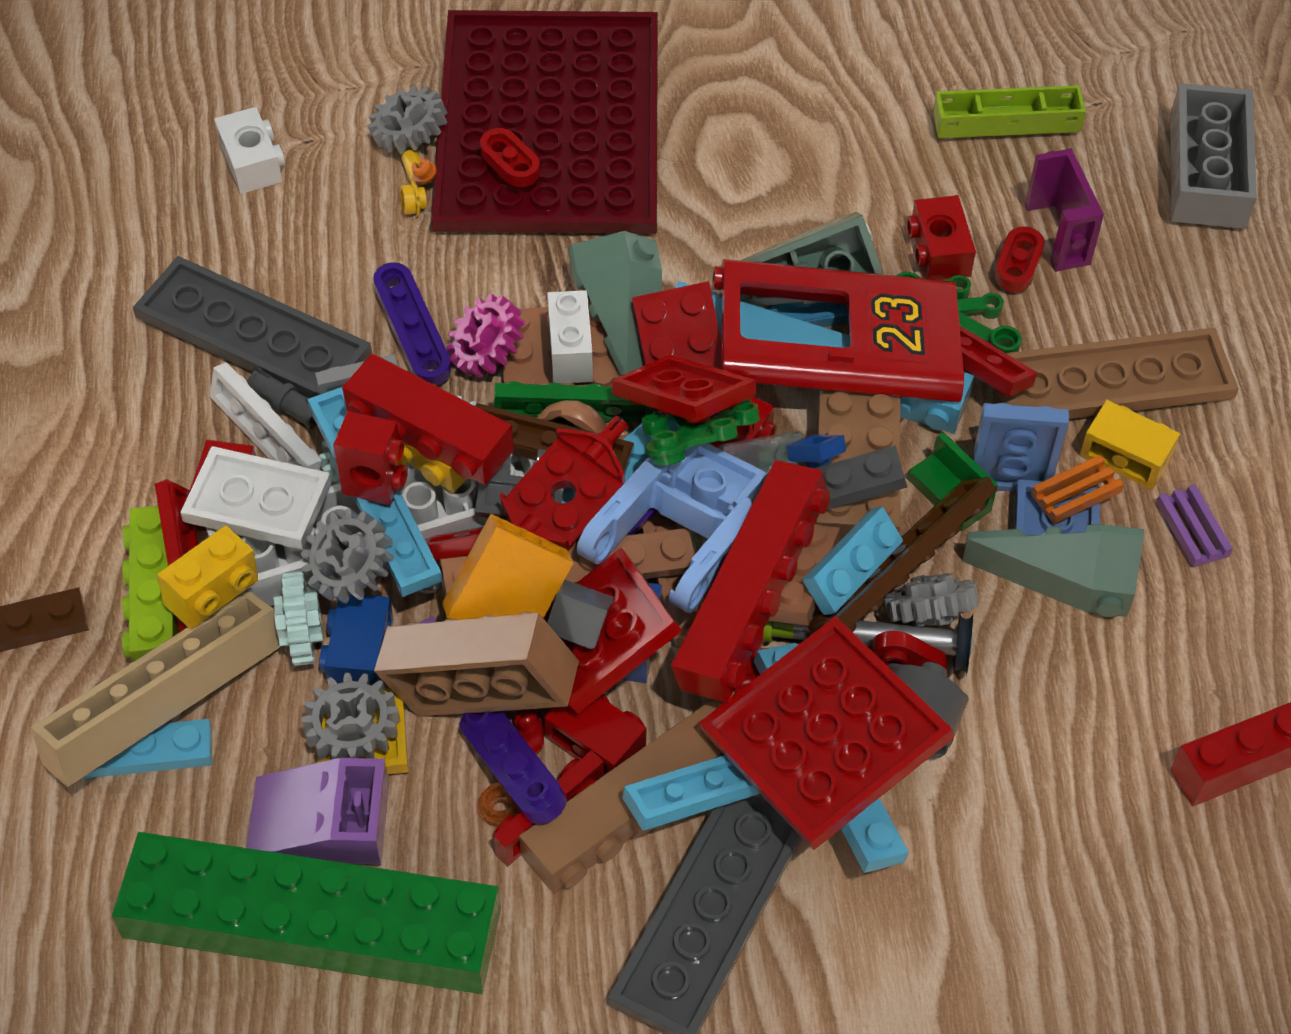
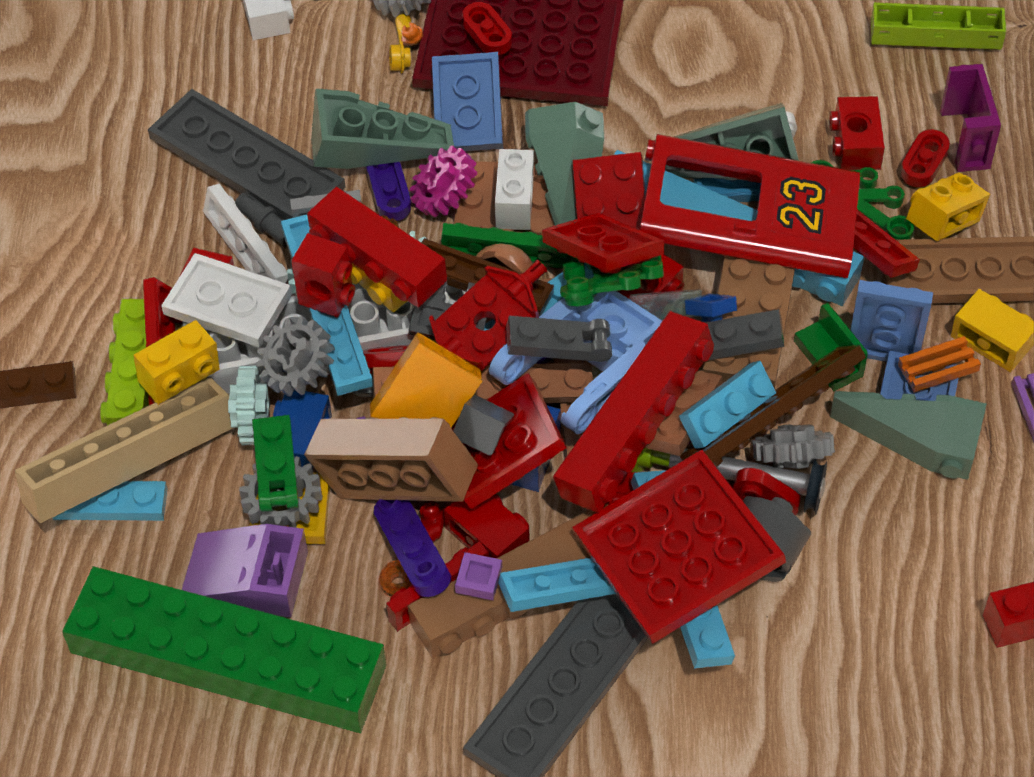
camera: 10 degrees right, 0 degrees up
none -> green plate [252,415,299,512]
none -> sand green wedge [311,89,454,169]
none -> medium blue plate [432,52,503,151]
none -> medium lavender plate [455,552,503,600]
none -> dark grey plate [506,315,612,362]
none -> yellow brick [906,172,990,241]

